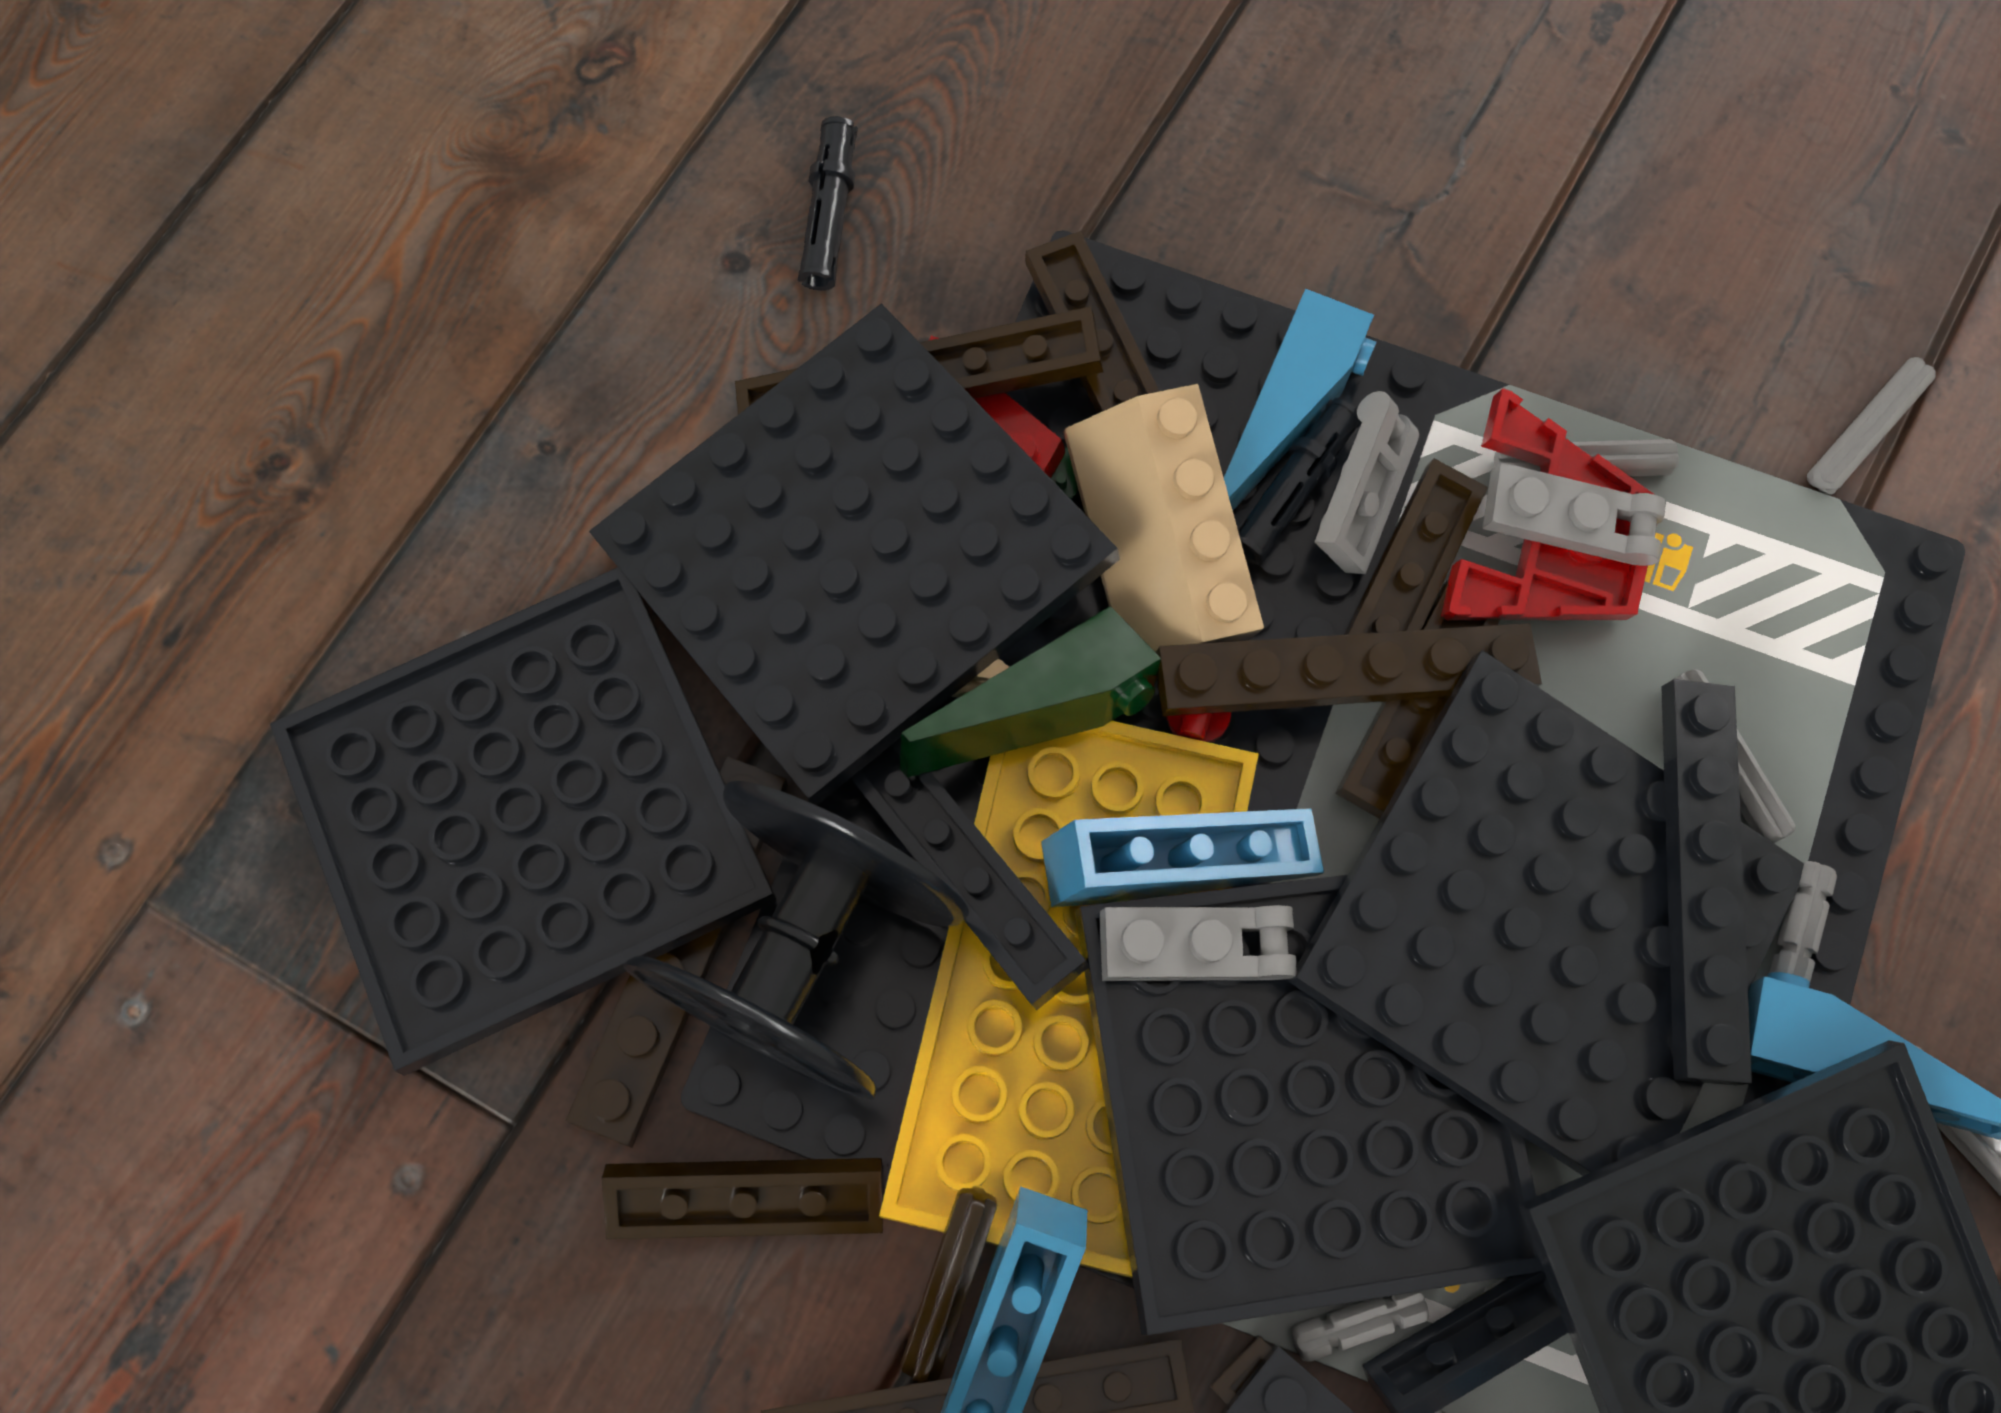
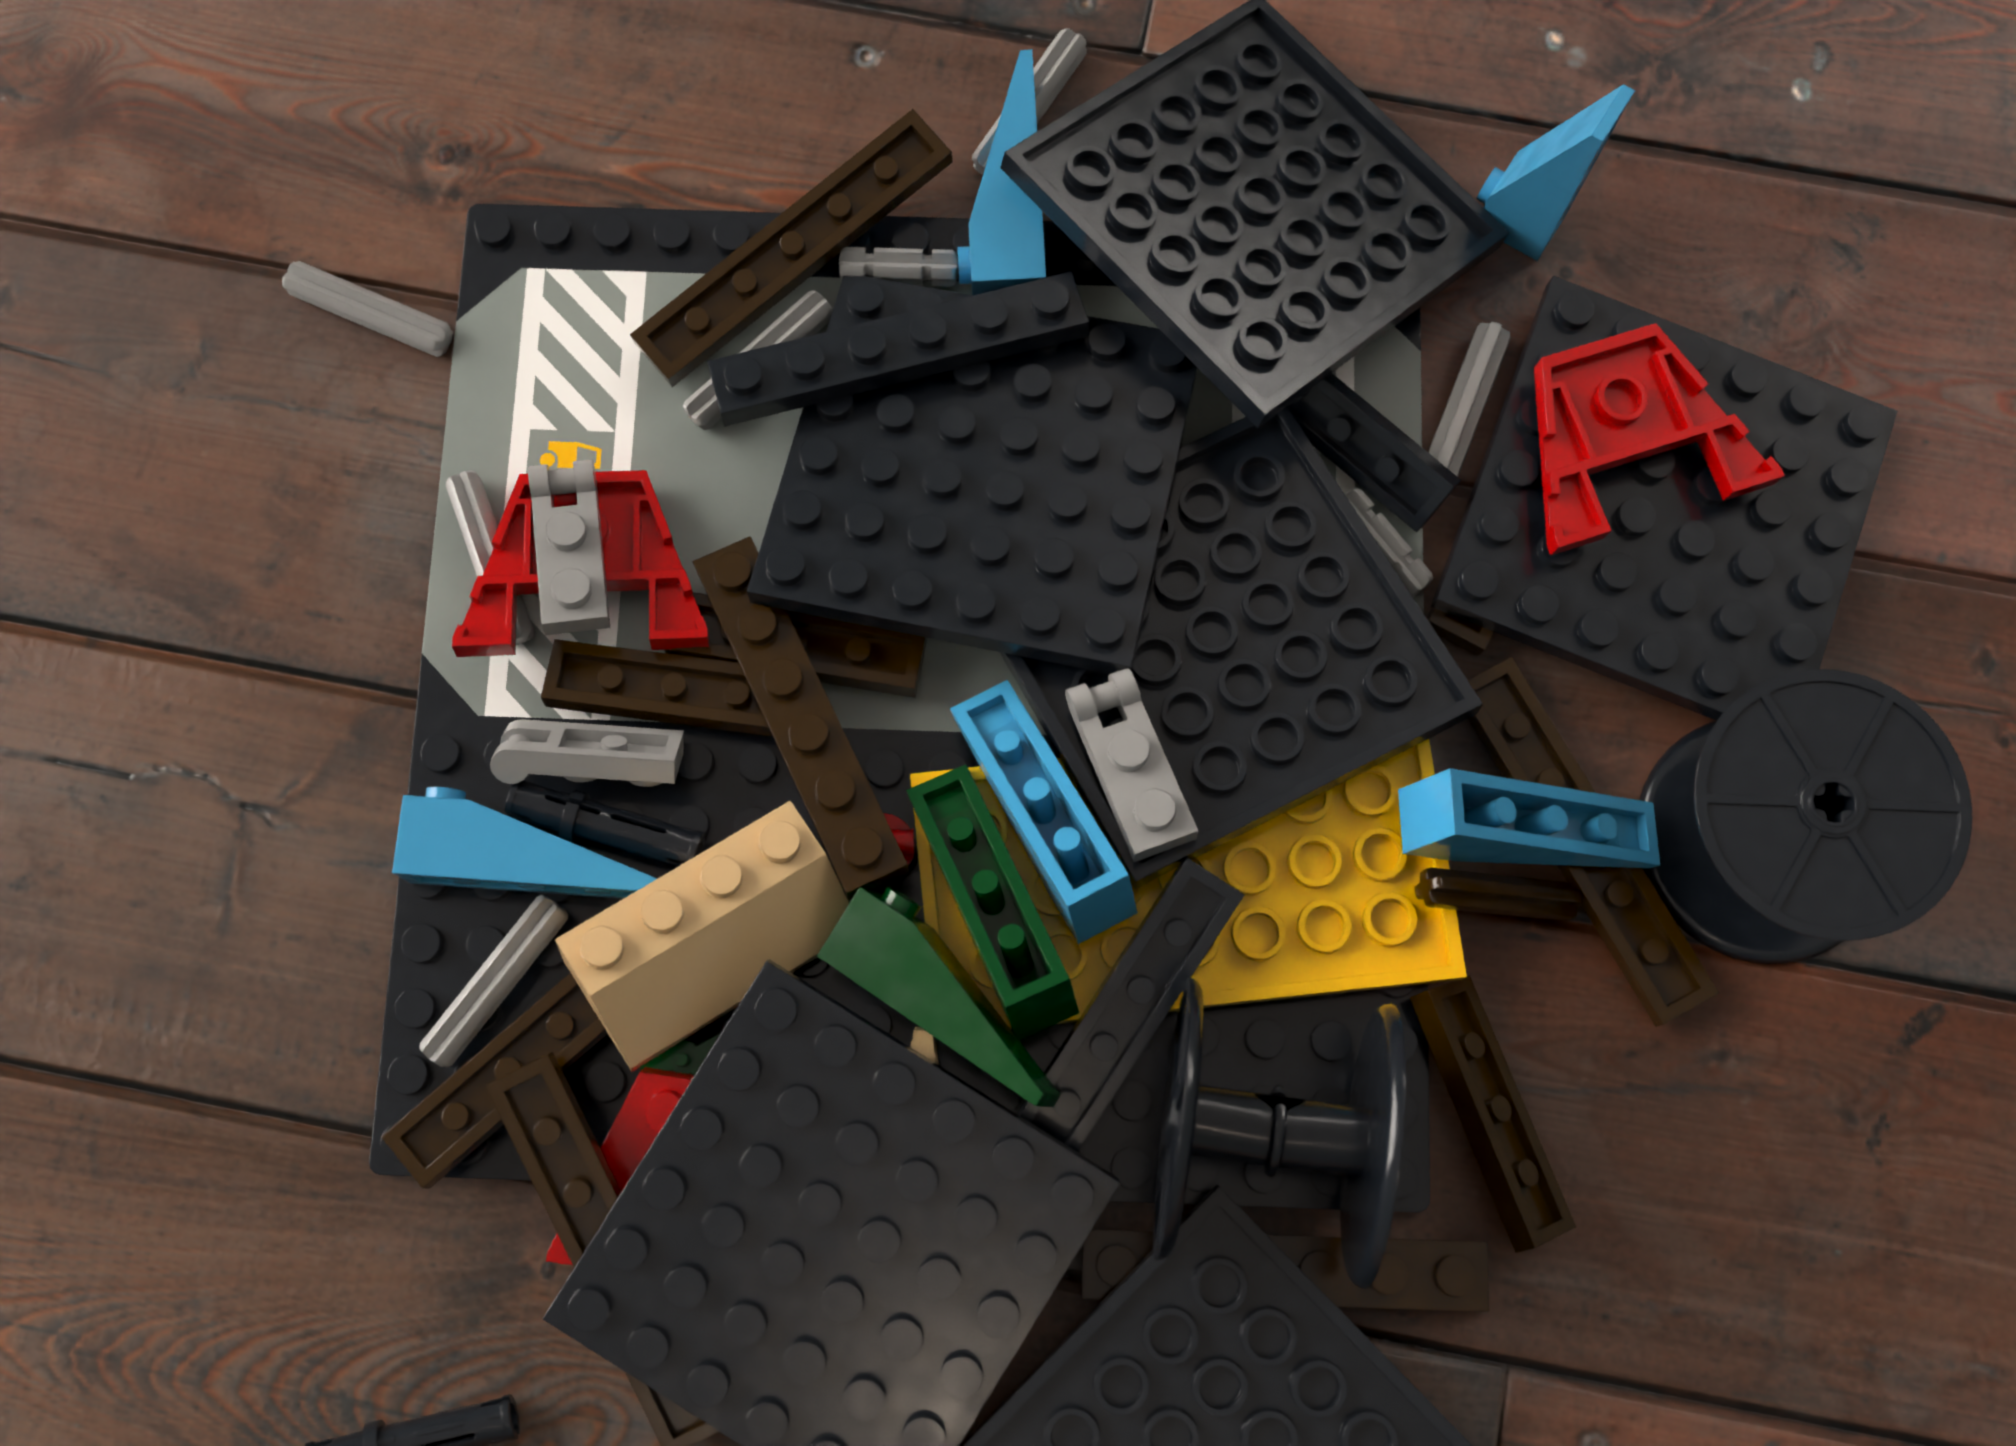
camera: 105 degrees left, 5 degrees up
none -> light grey axle [419,895,568,1068]
none -> dark brown plate [630,109,953,387]
none -> dark green slope [906,764,1079,1041]

